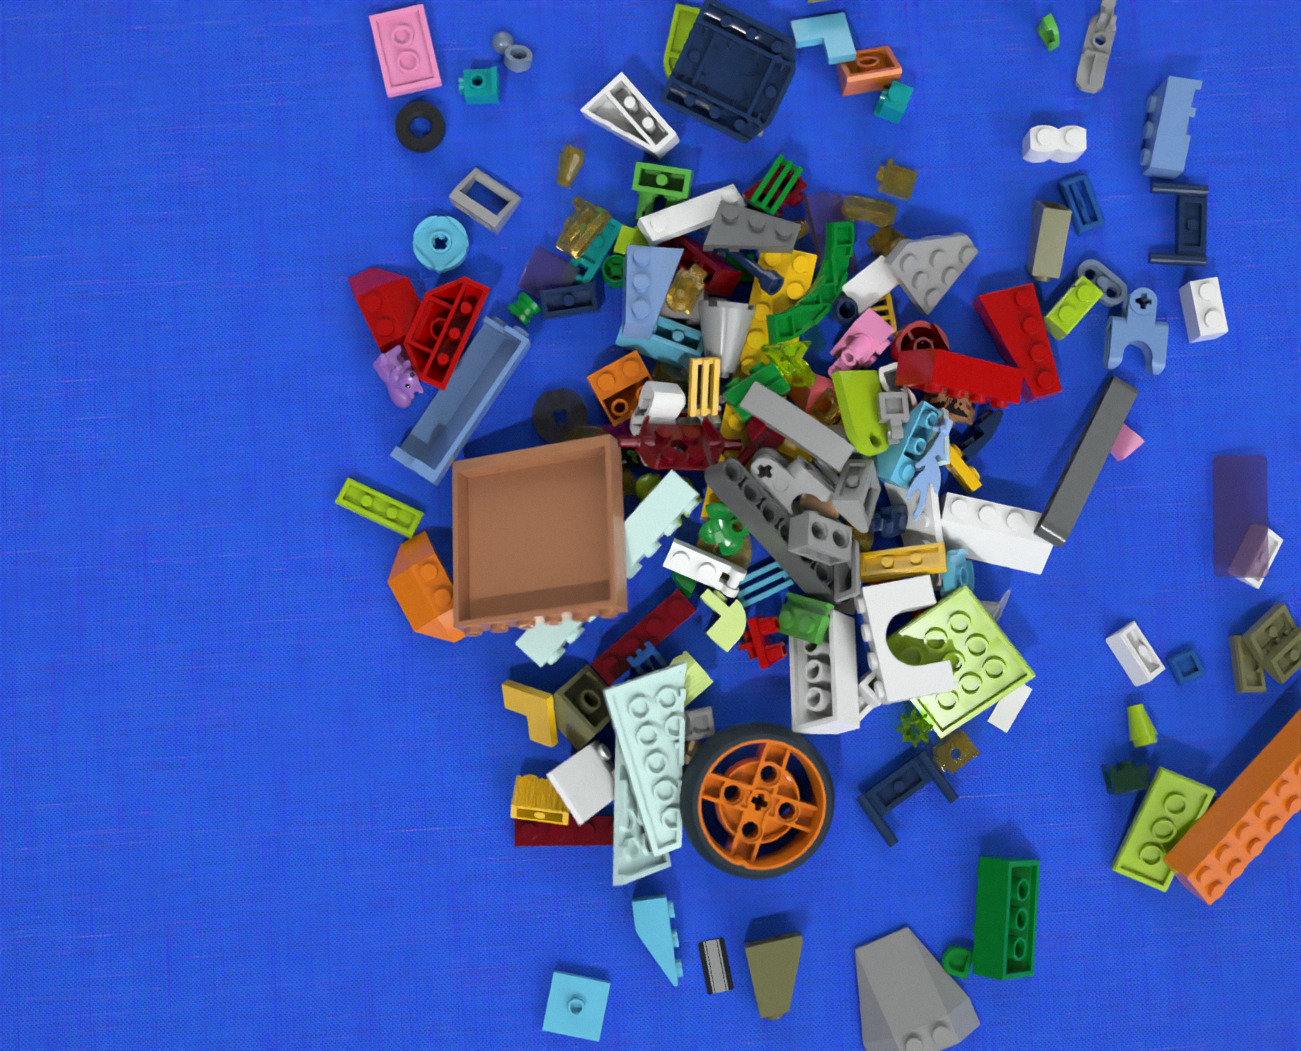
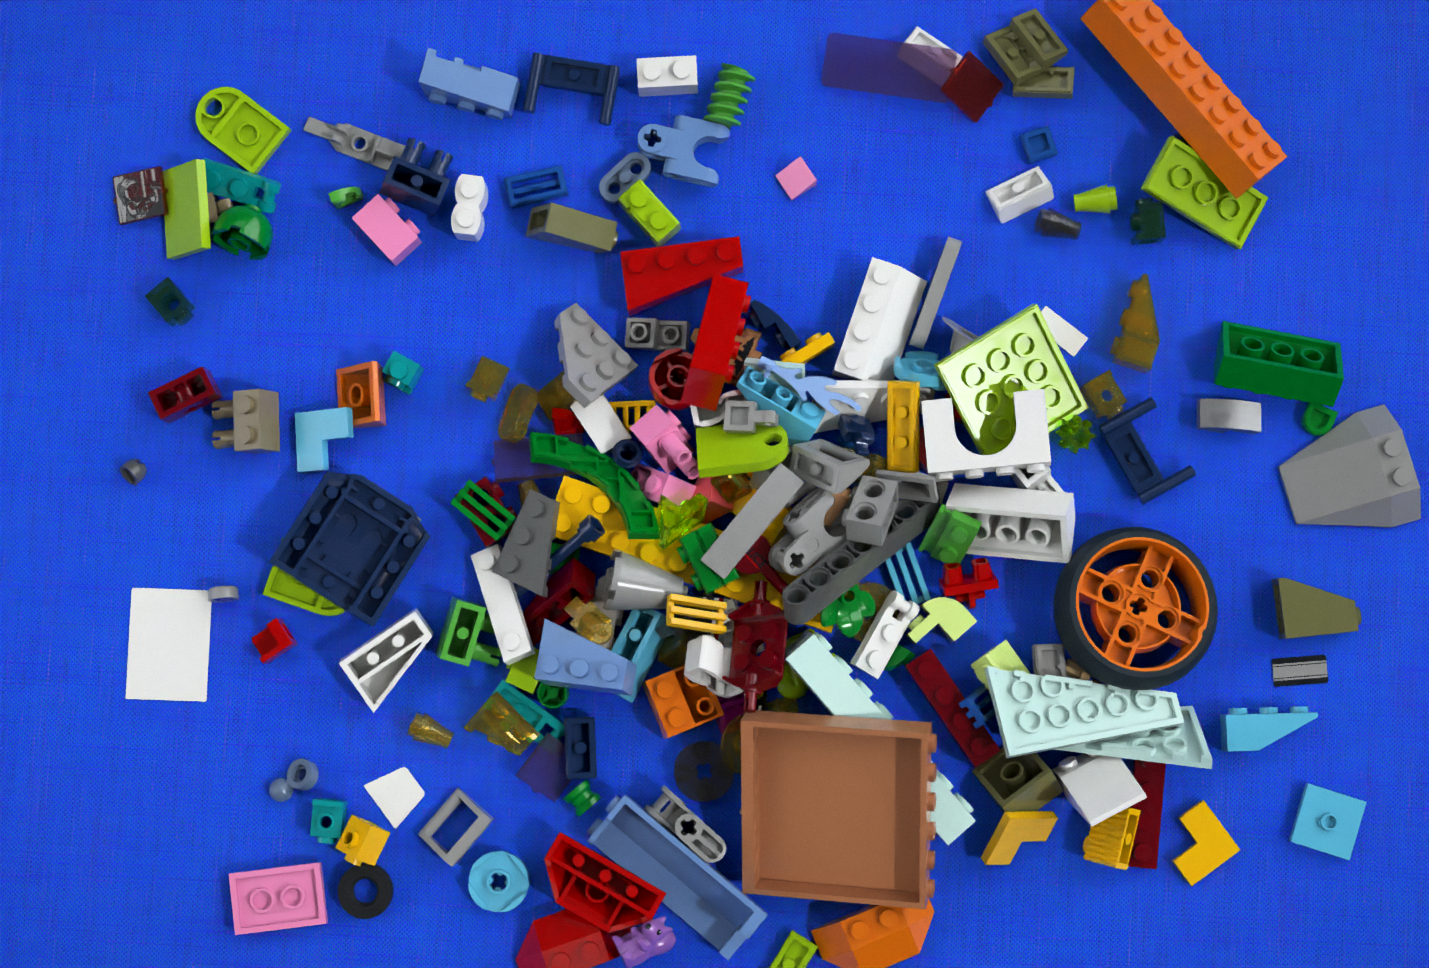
camera: 75 degrees left, 0 degrees up
dark grey beam [1033,375,1139,548] -> none
none -> red panel [252,618,298,664]
none -> yellow brick [335,815,390,866]
none -> bright pink brick [352,194,422,266]
none -> white sticker [363,767,425,829]
none -> dark blue brick [380,138,453,217]
none -> red tile [552,408,585,435]
none -> light grey slope [625,318,690,352]
none -> bright pink slope [631,464,697,514]
none -> light grey piece [644,785,726,863]
none -> bright green piece [703,63,755,130]
none -> light grey beam [909,236,962,349]
none -> clear red piece [940,51,1004,123]
none -> clear smoke cone [1035,208,1081,240]
none -> clear yellow slope [1110,273,1160,374]
none -> yellow tile [1172,800,1240,886]
none -> flat silver slope [1197,399,1262,435]

